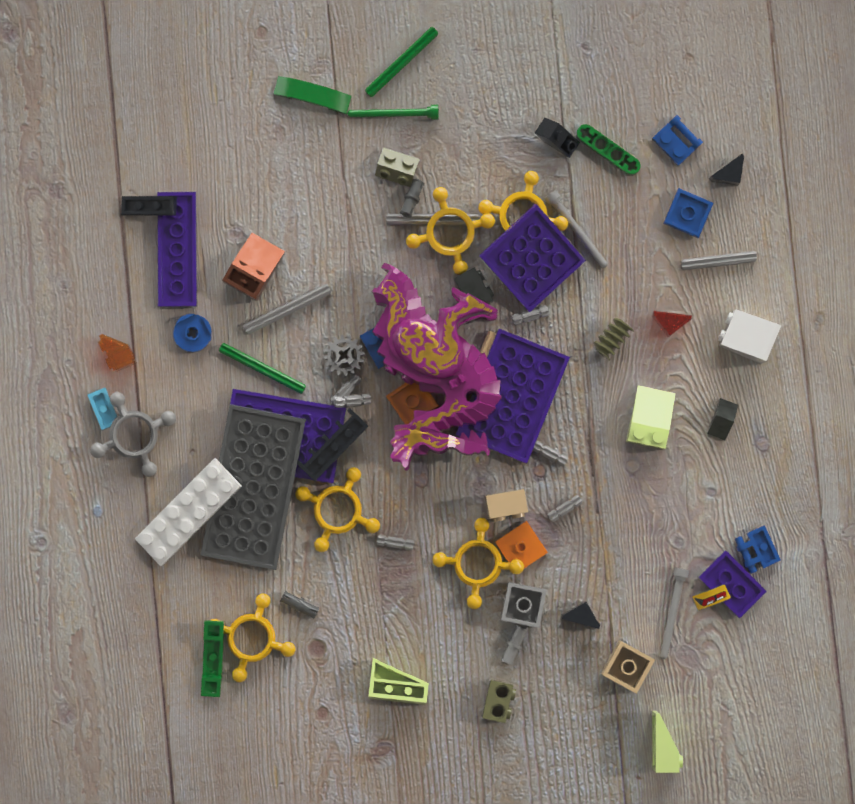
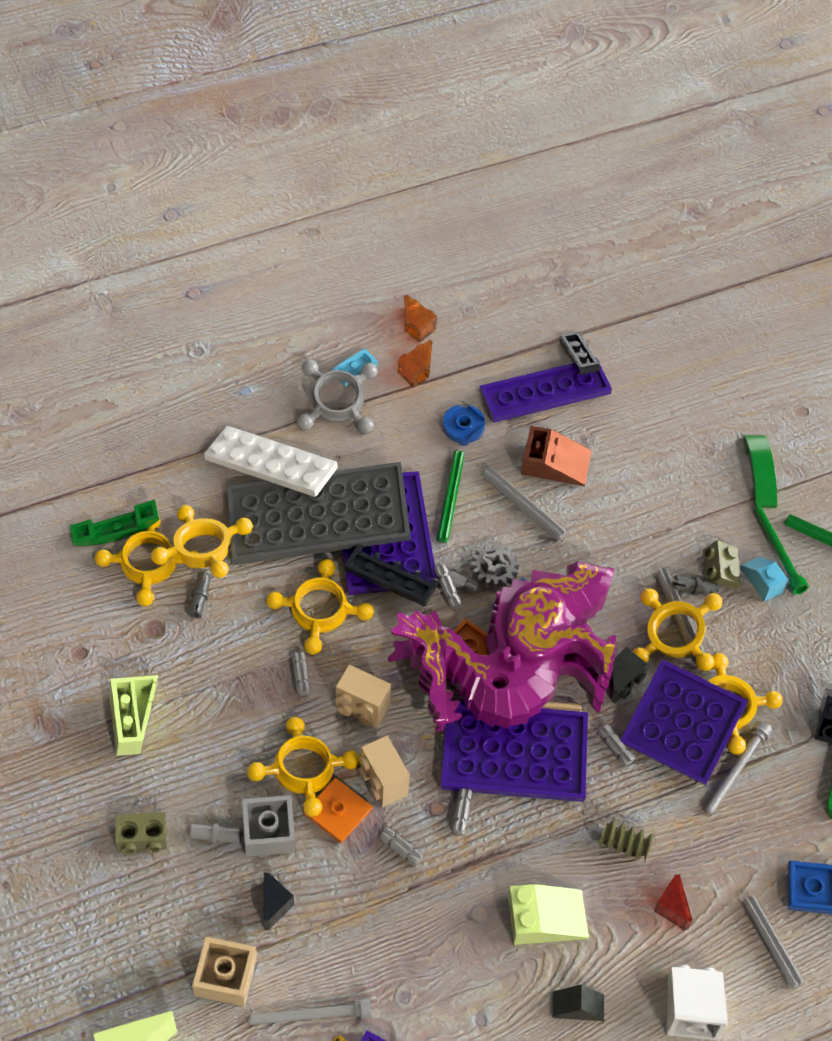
camera: 70 degrees right, 30 degrees down
none -> yellow piece [151,505,253,578]
none -> tan brick [336,665,391,728]
none -> clear orange slope [403,294,437,343]
none -> medium azure slope [740,557,788,601]

